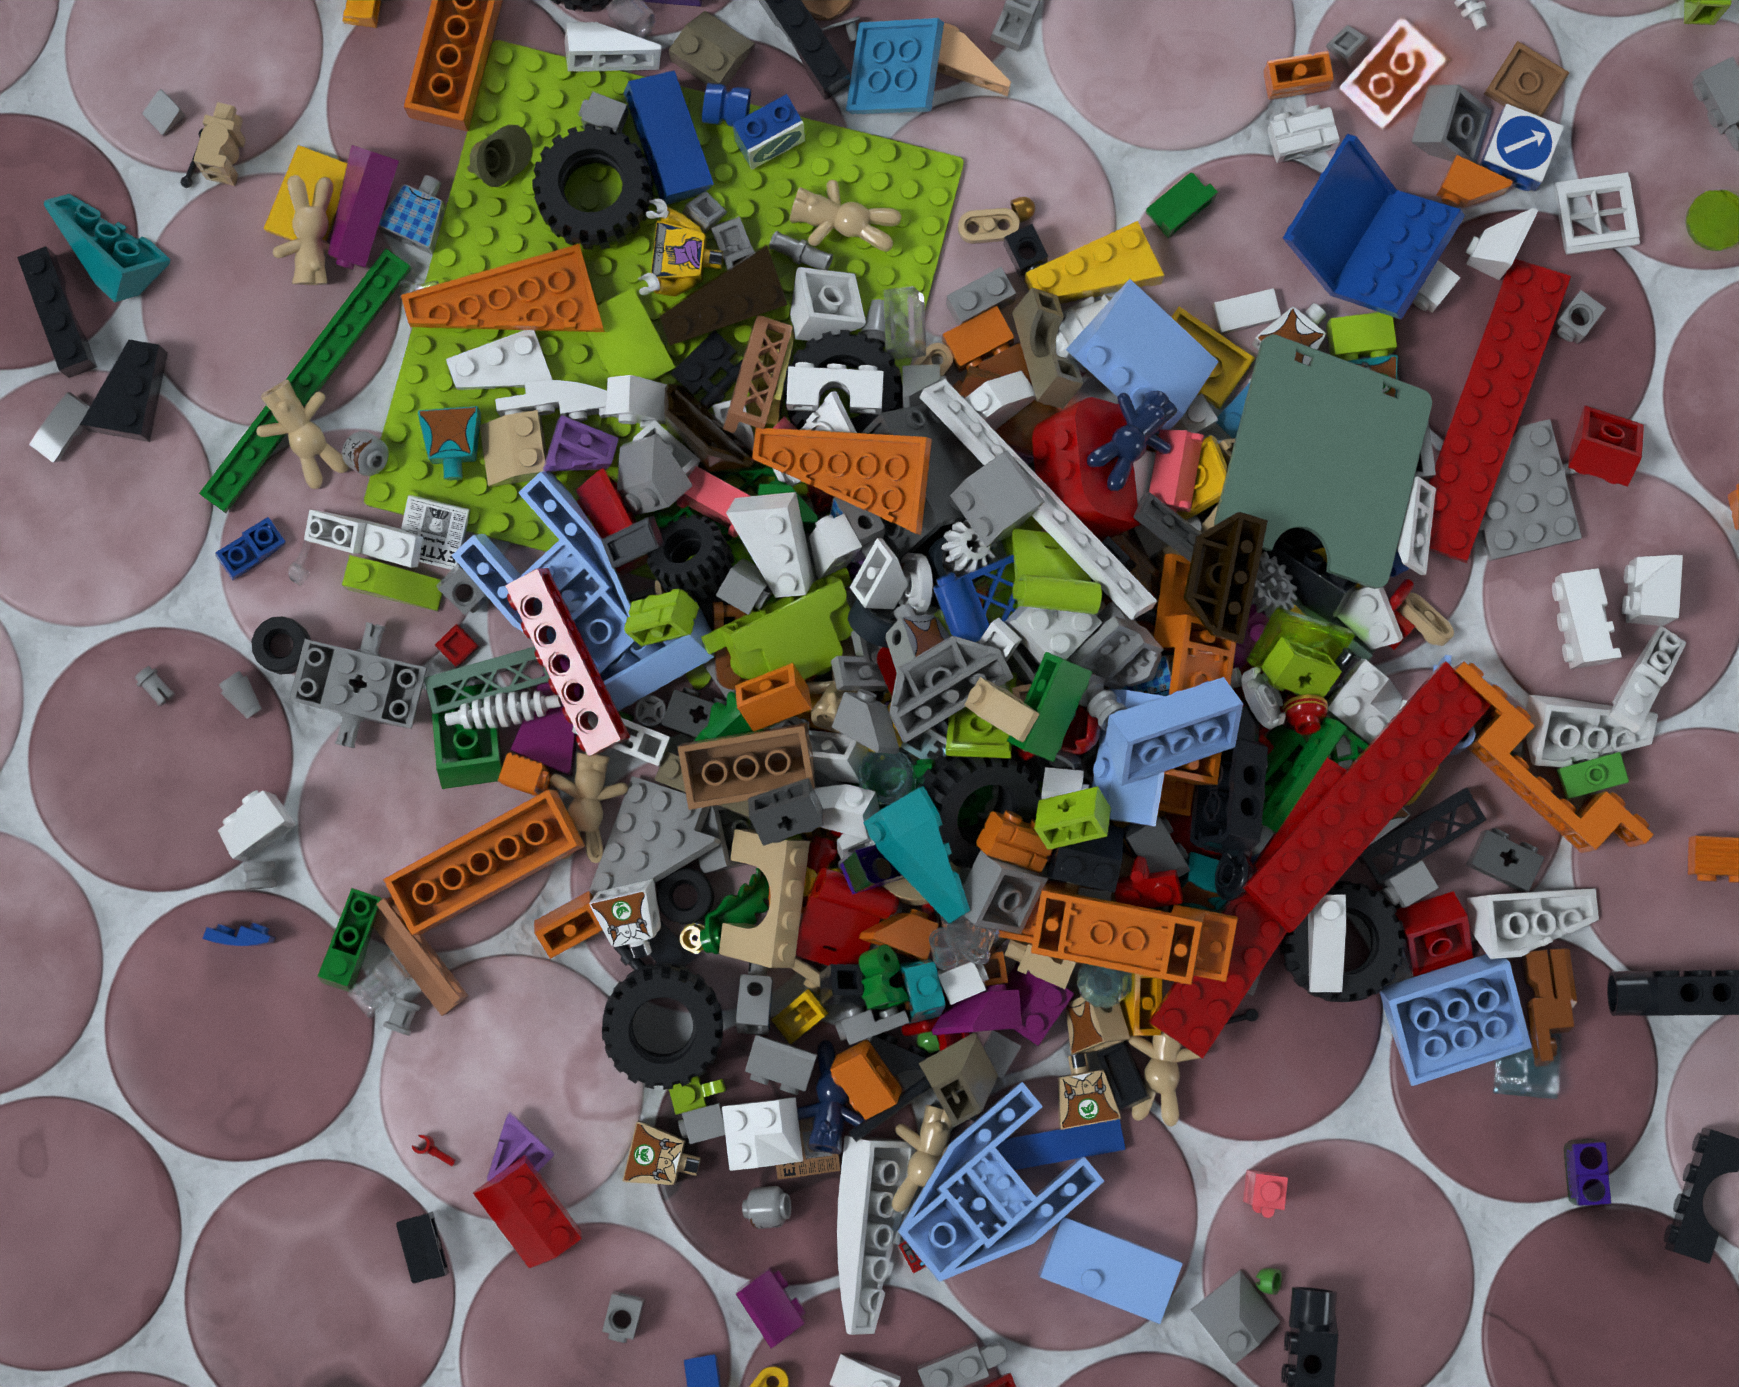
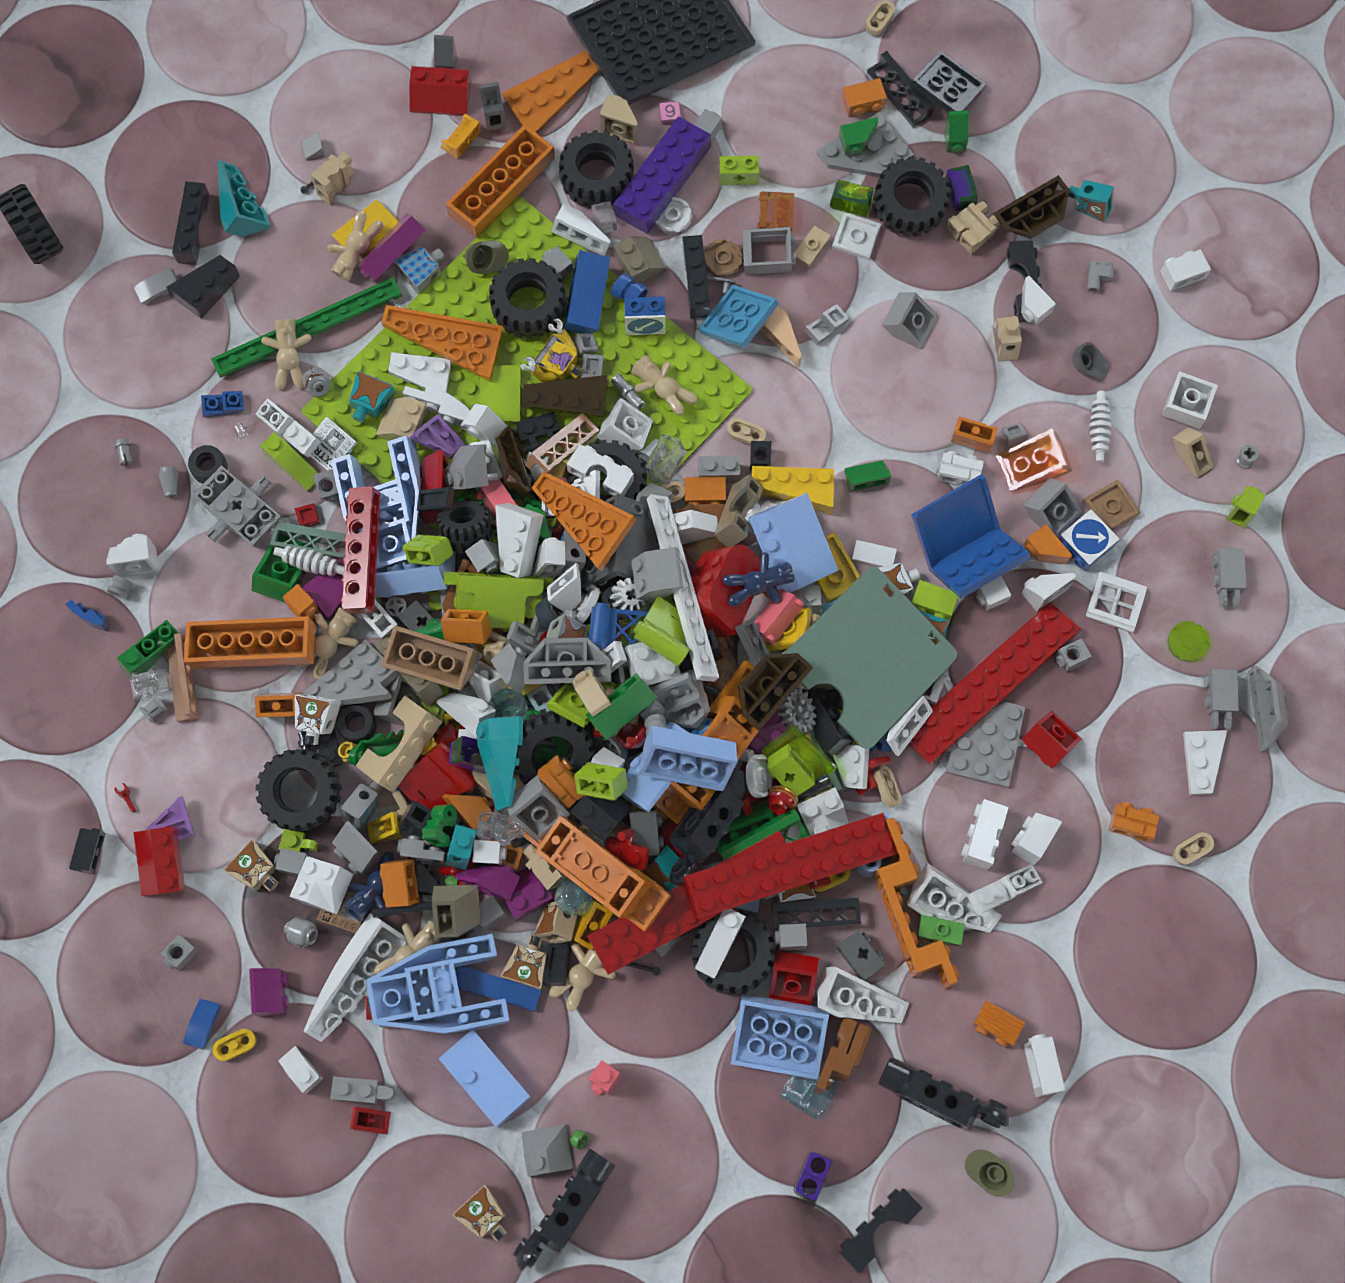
camera: 25 degrees right, 10 degrees down
dark grey brick [748,778,824,846] -> none
pearl gold hinge [1010,197,1035,223] -> none

